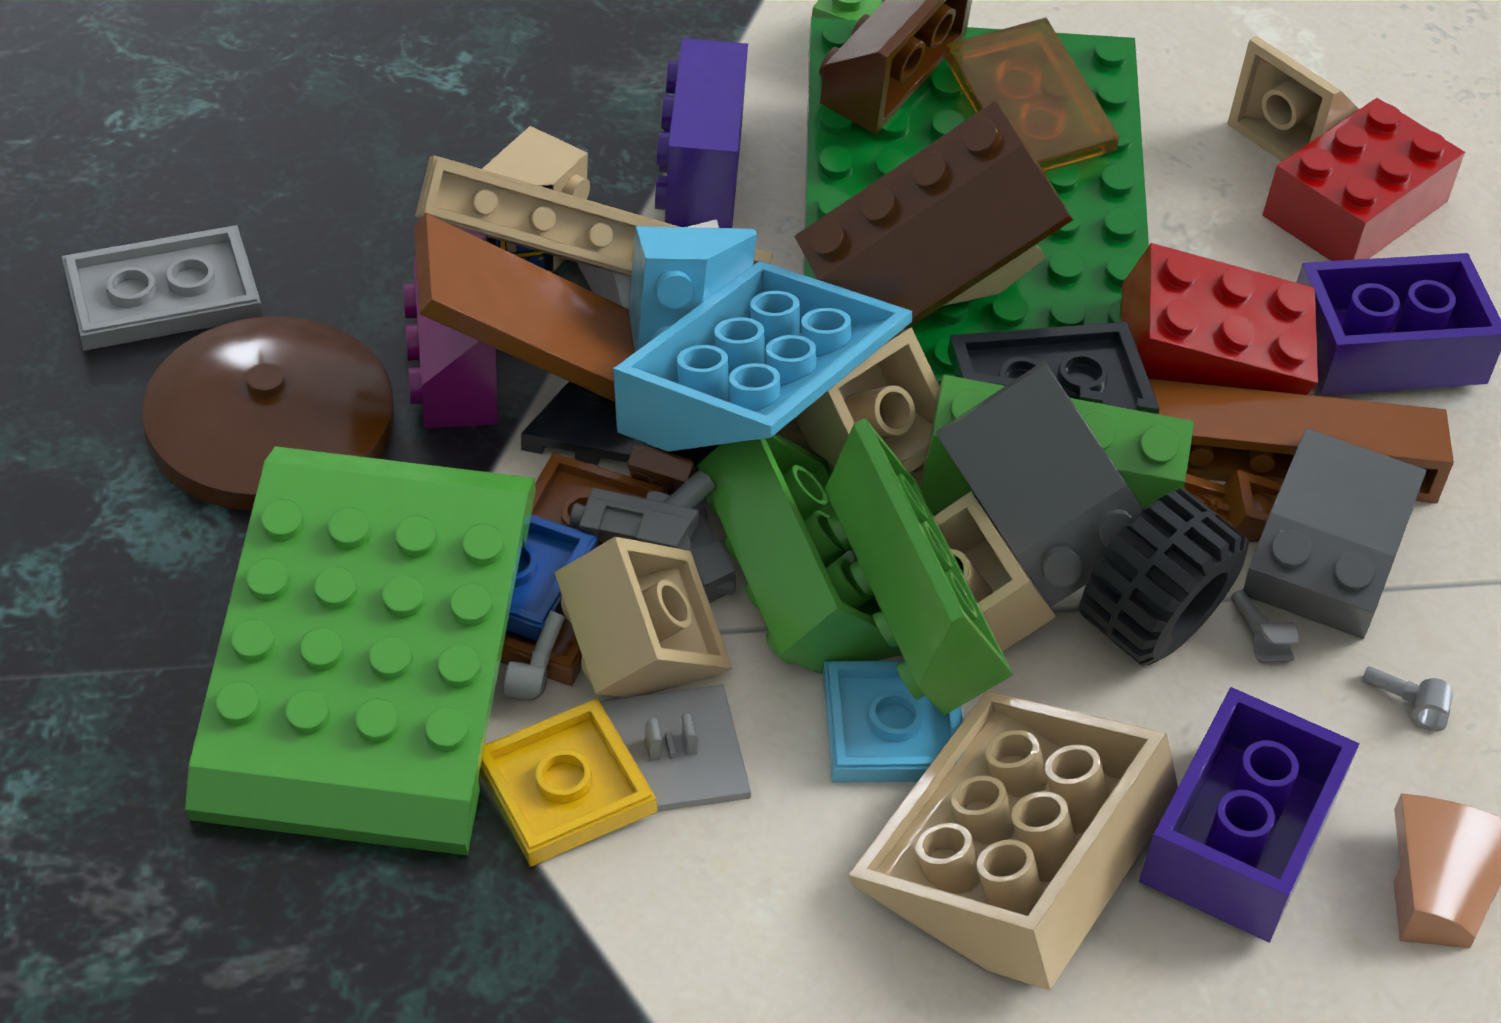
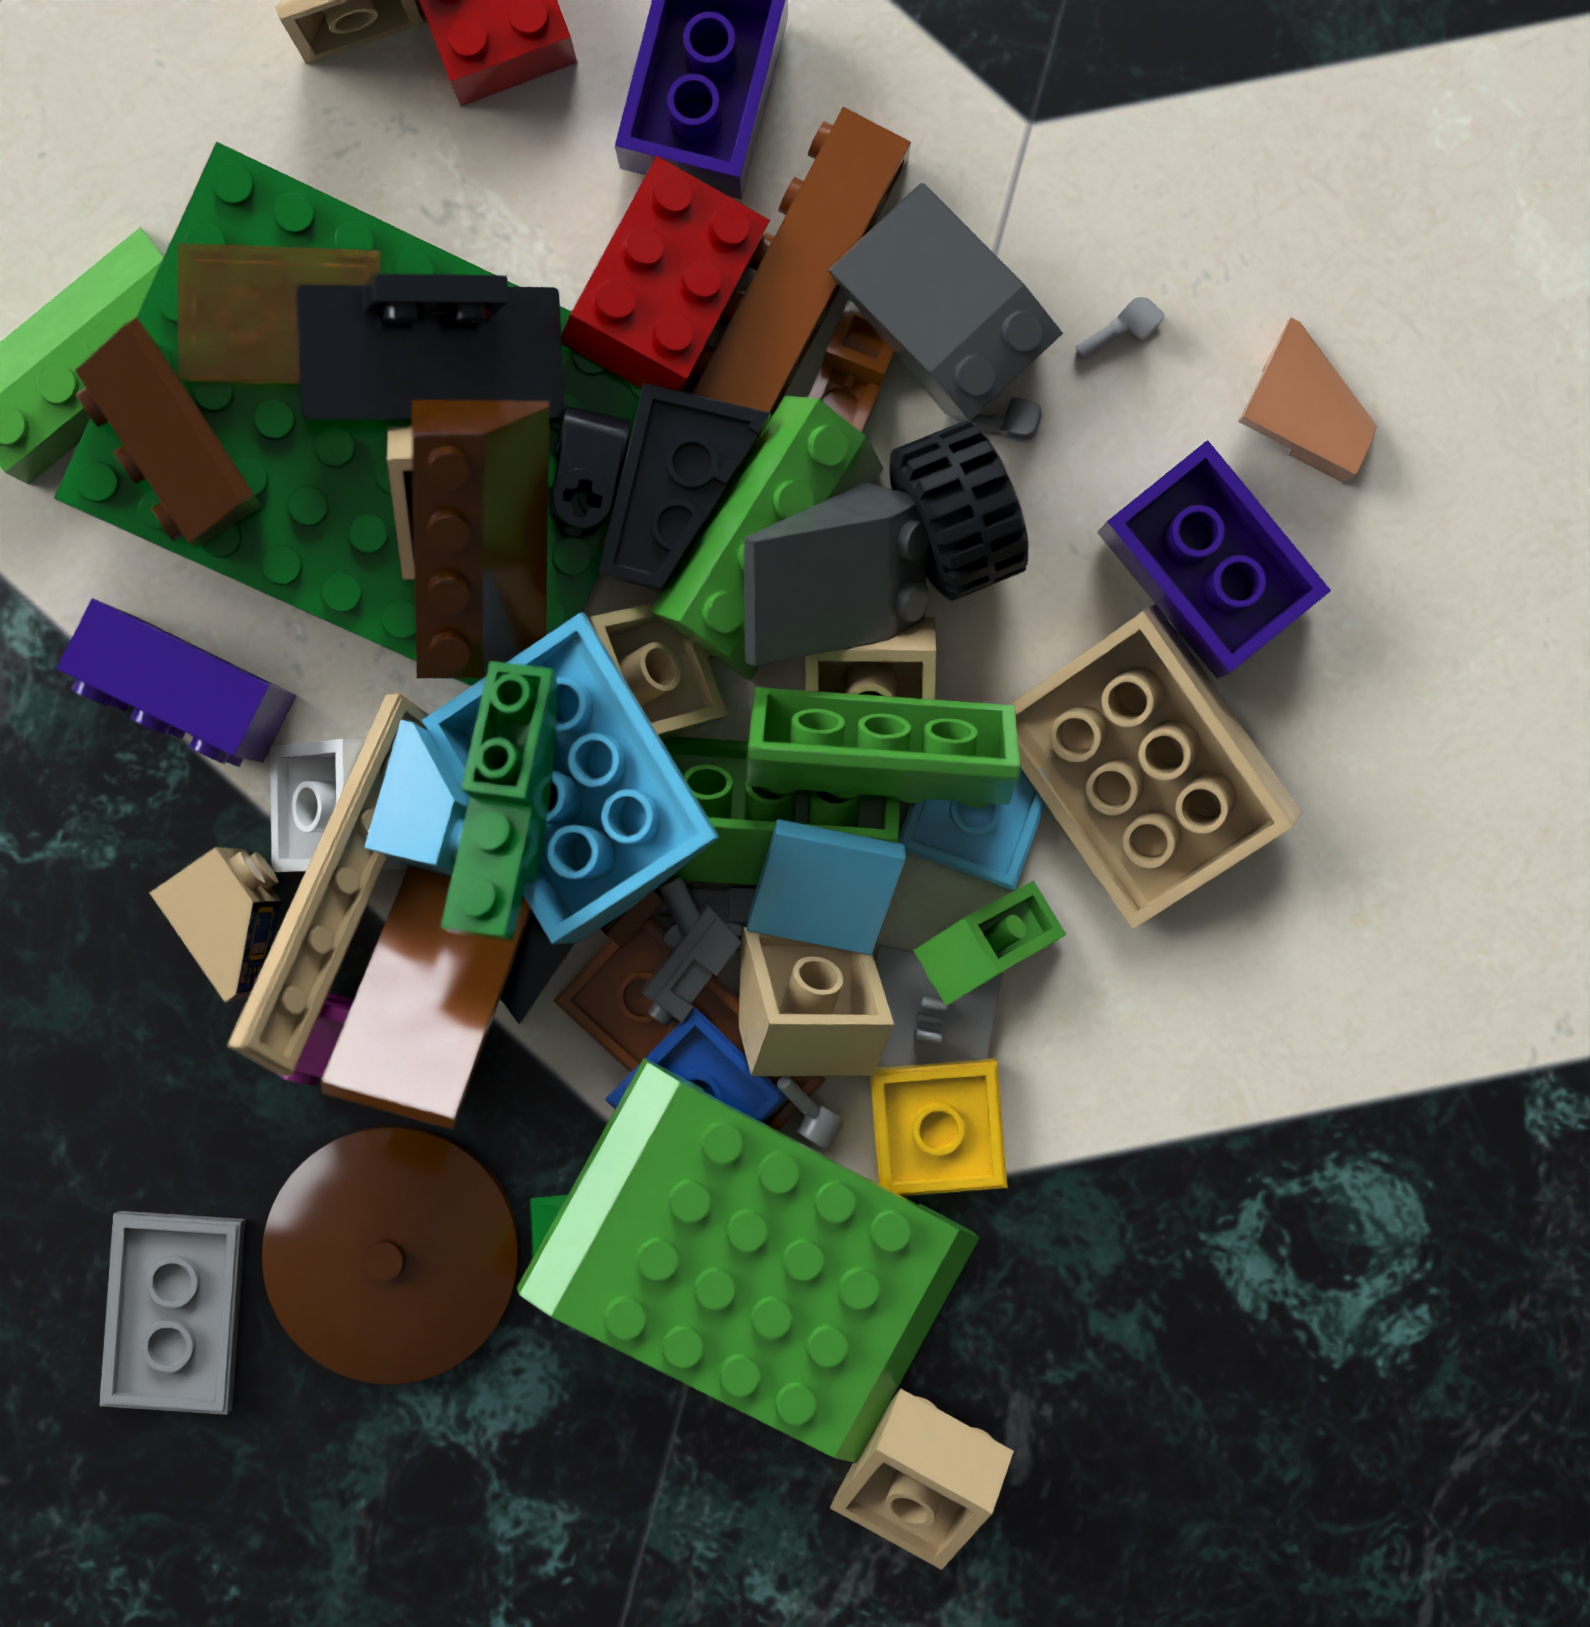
camera: 65 degrees left, 40 degrees up
none -> black bracket [295,274,565,421]
none -> green slope [441,661,557,942]
none -> black piece [549,406,630,538]
none -> medium azure tile [747,819,905,955]
none -> tan slope [830,1389,1014,1570]
none -> bright green slope [913,881,1066,1006]

